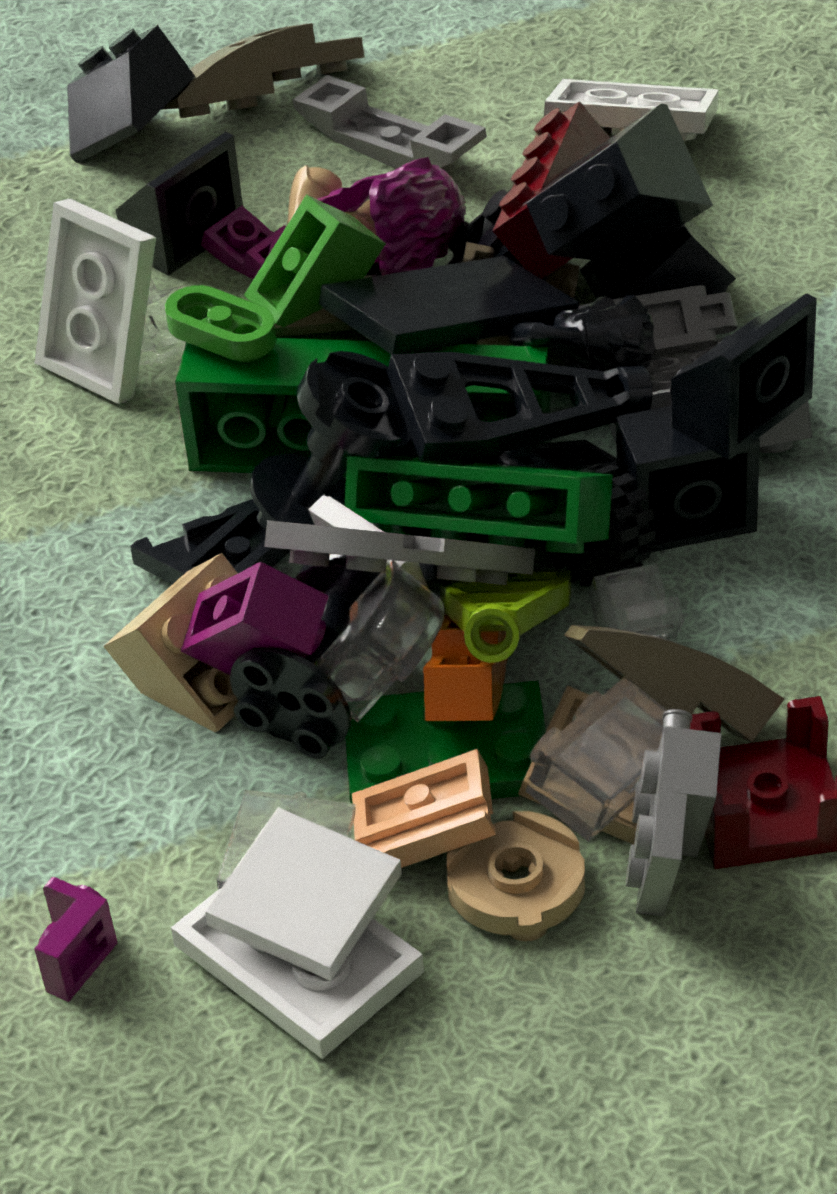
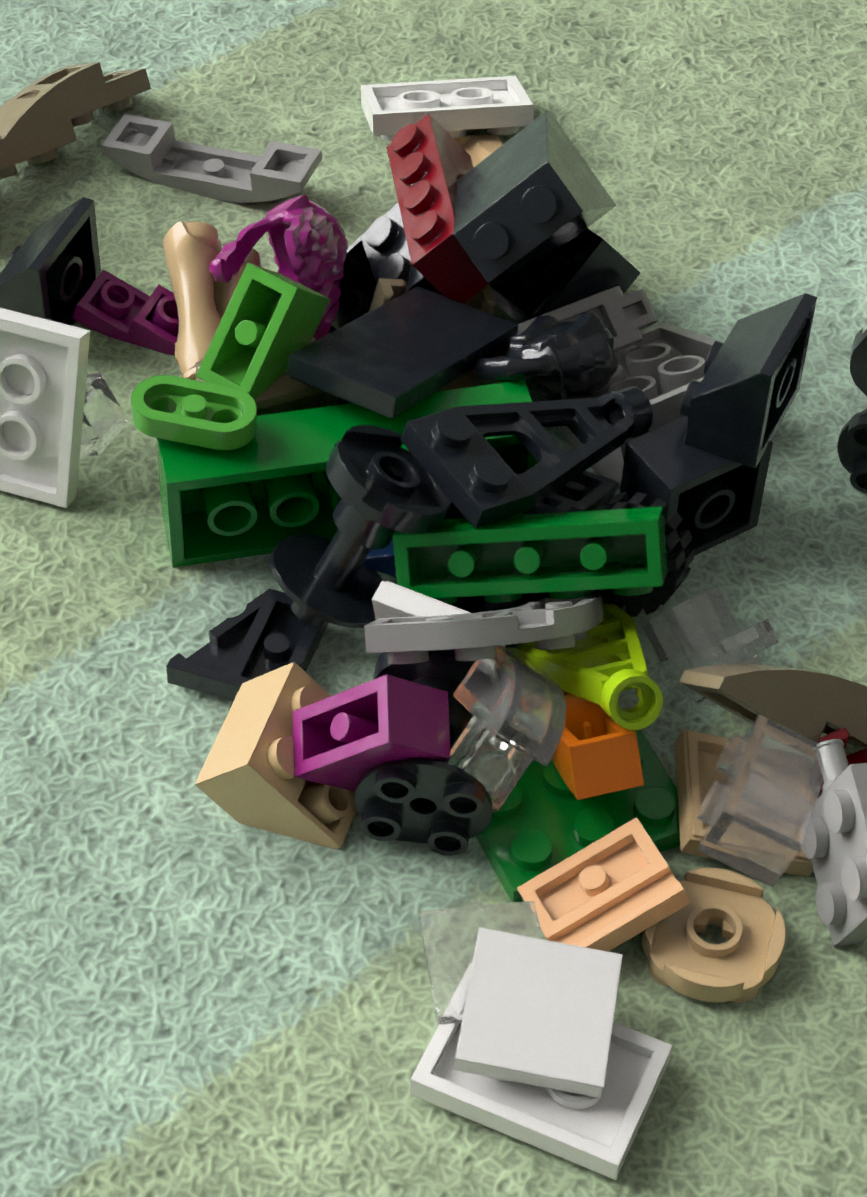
camera: 25 degrees left, 5 degrees up
magenta bracket [34,877,118,1002] -> none

